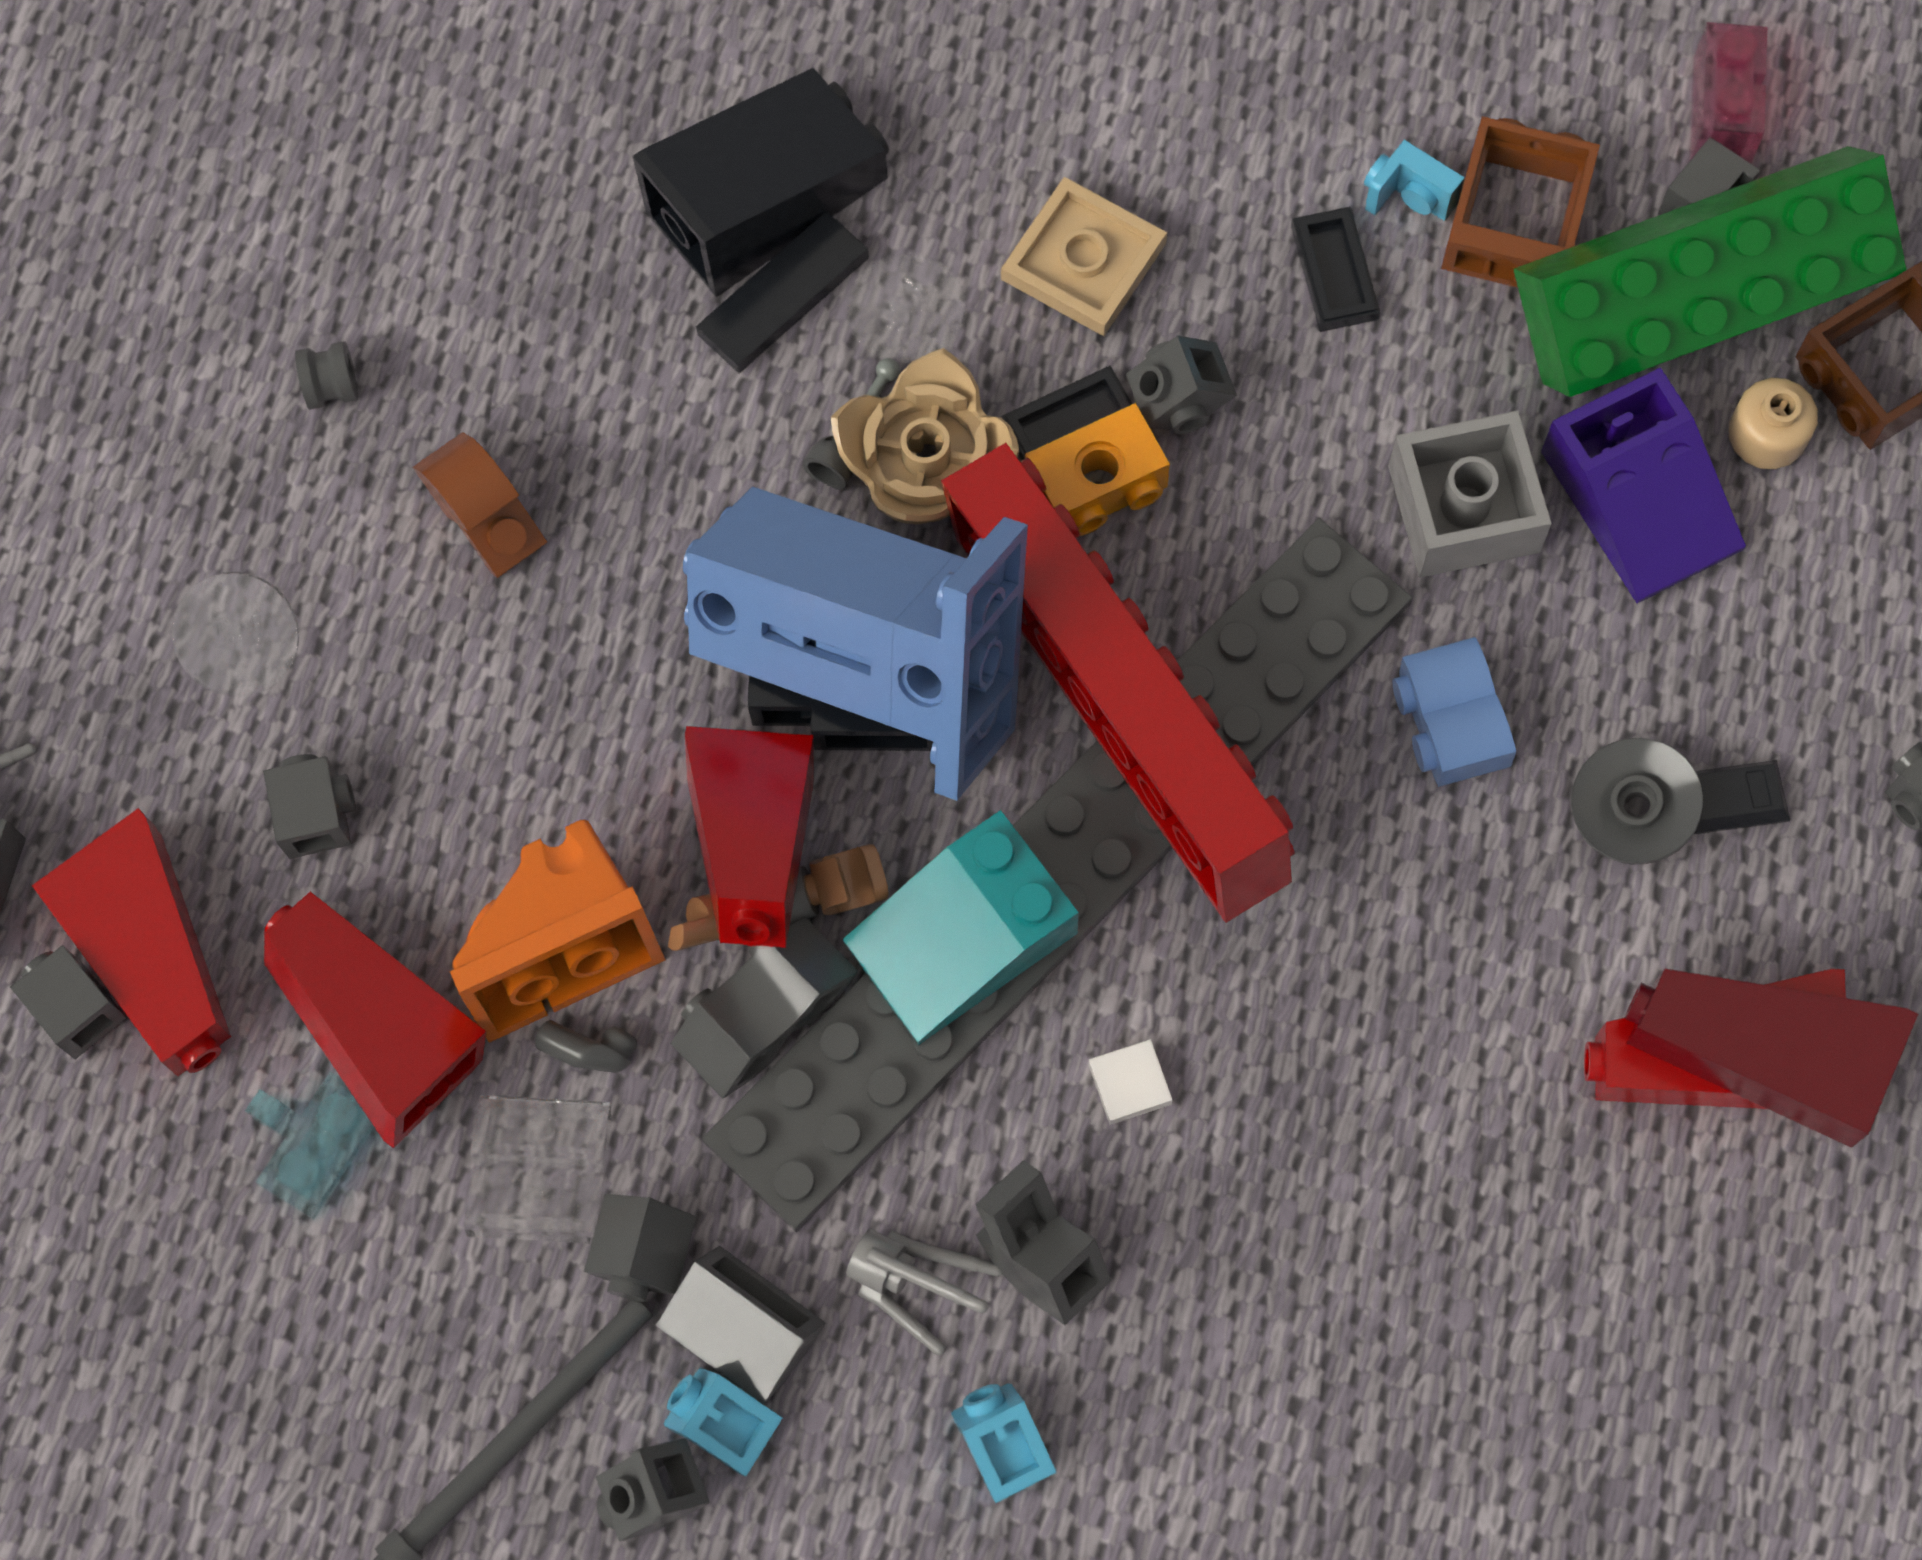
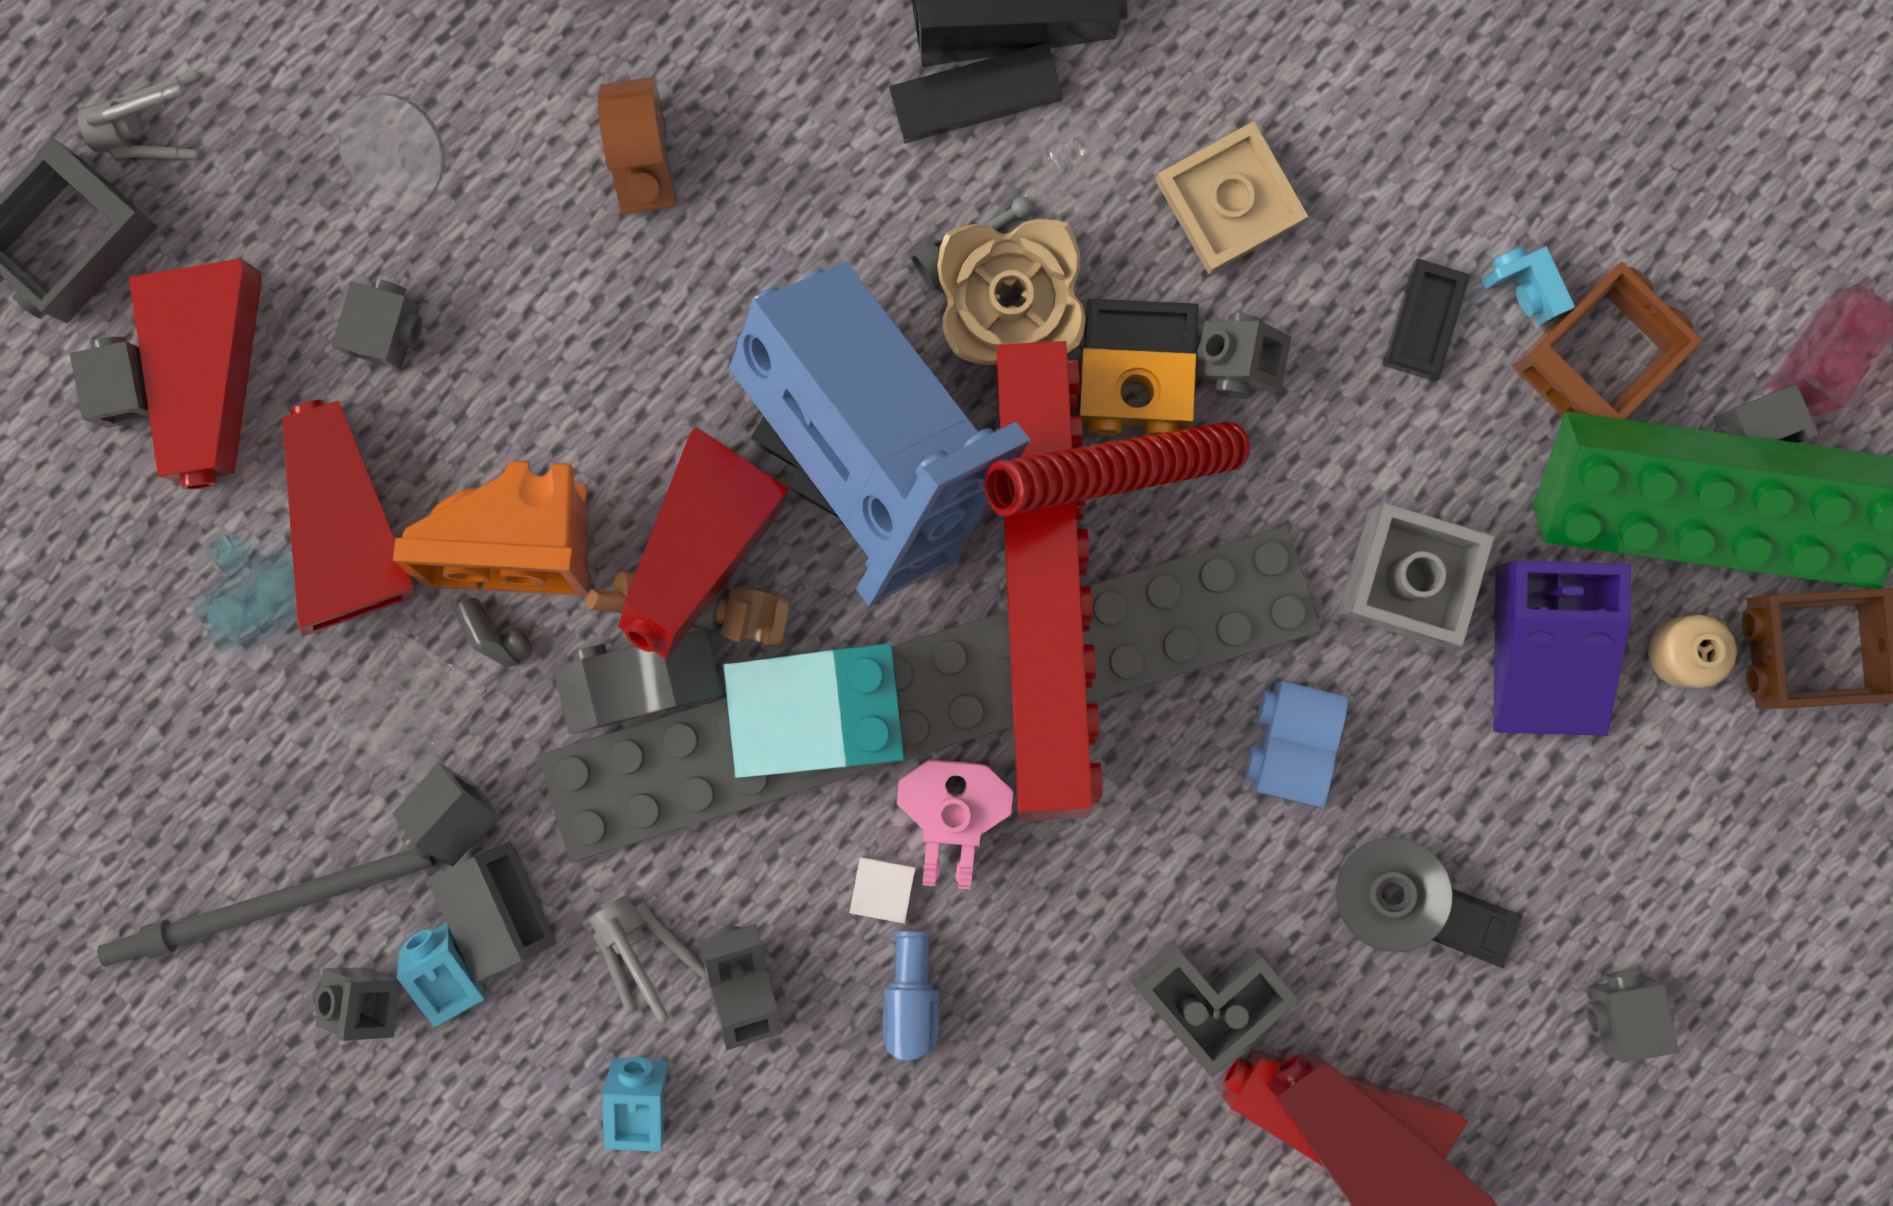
camera: 20 degrees right, 15 degrees up
none -> medium blue arm [883,931,940,1061]
none -> bright pink hinge [897,759,1013,890]
none -> red piece [984,421,1250,516]
none -> dark grey brick [1129,942,1300,1078]

